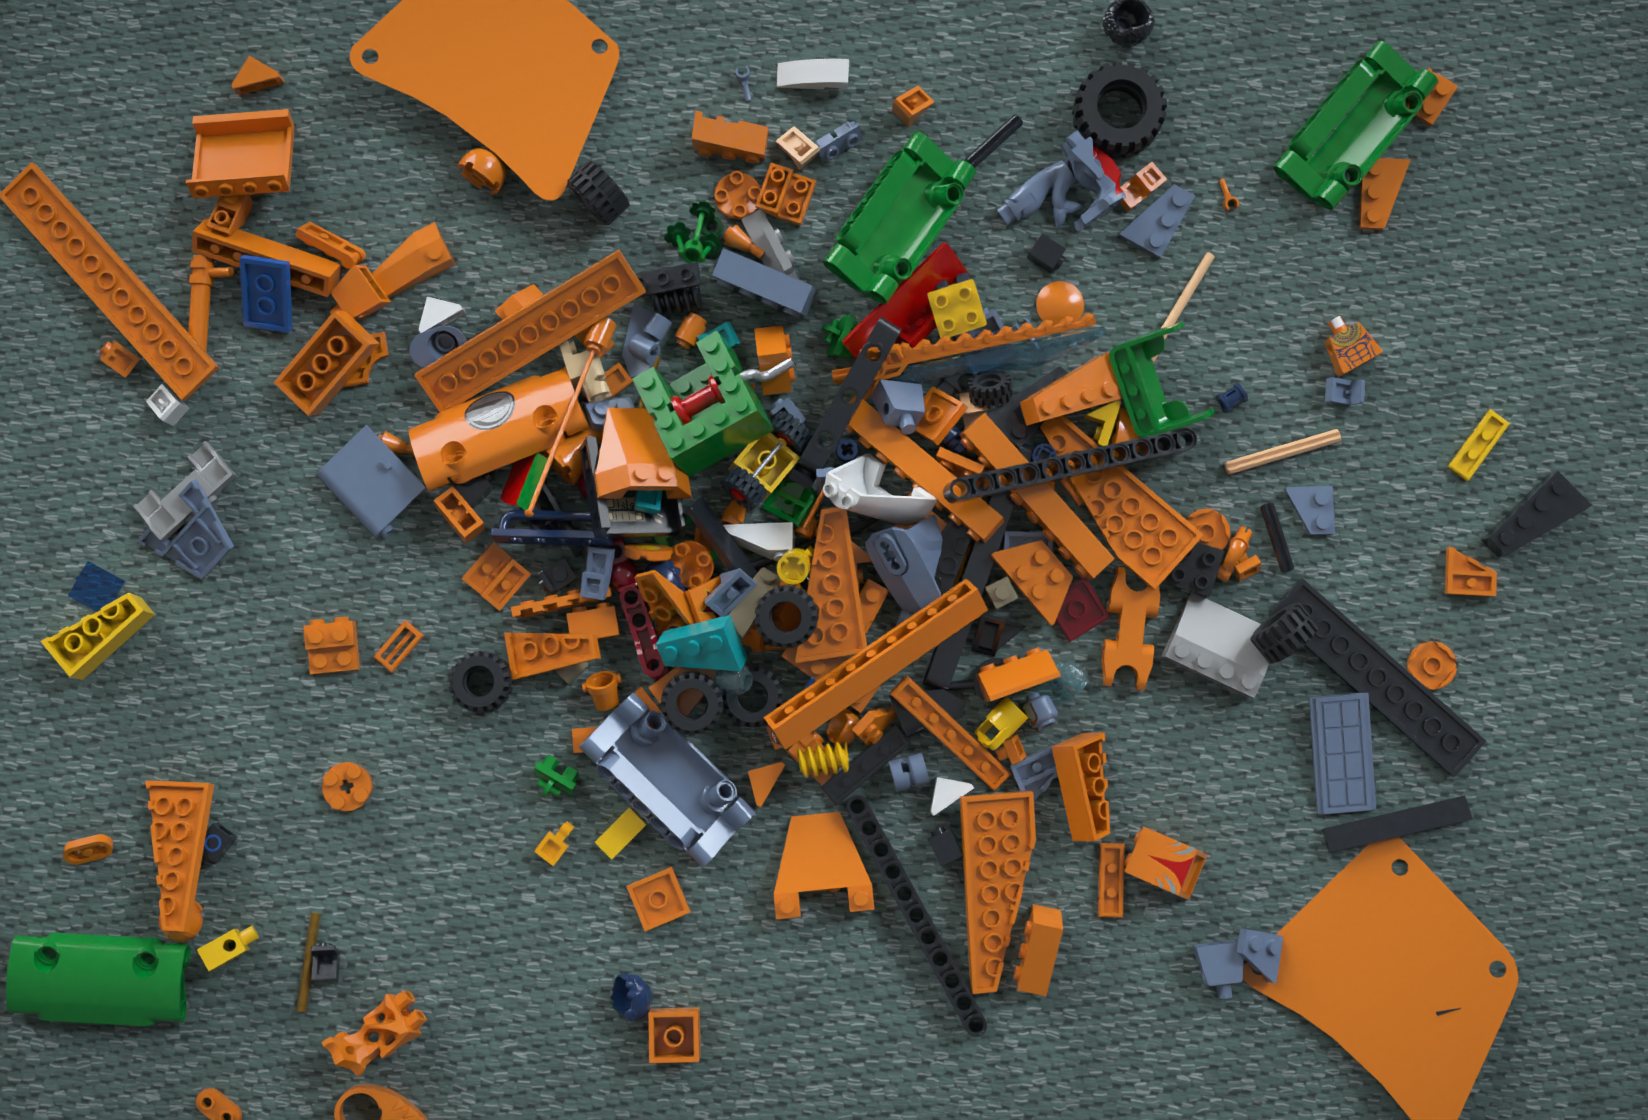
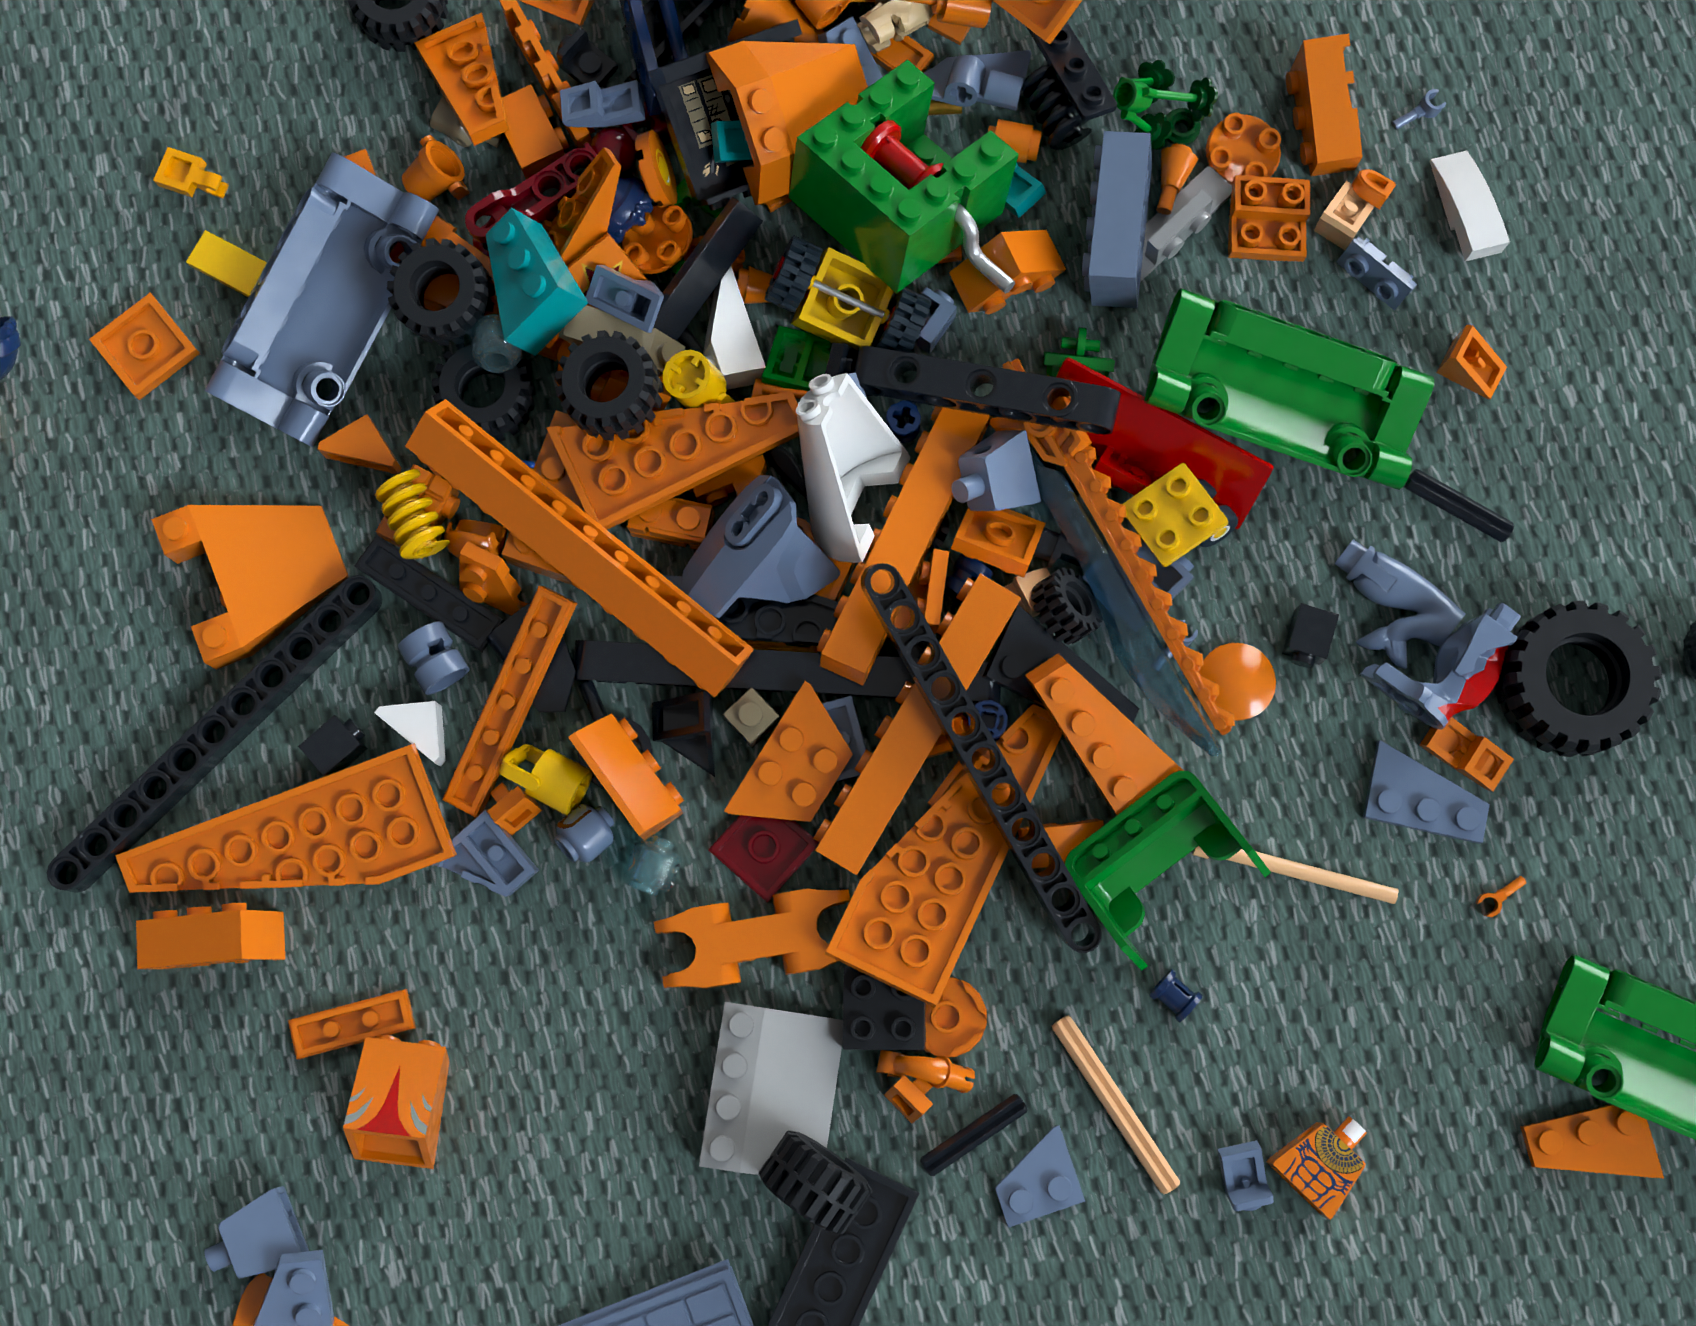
camera: 75 degrees right, 5 degrees down
green hips [533,755,579,799] -> none
orange wedge [1051,732,1110,841] -> none
yellow slope [1084,400,1122,447] -> none
none -> orange tile [1352,169,1396,210]

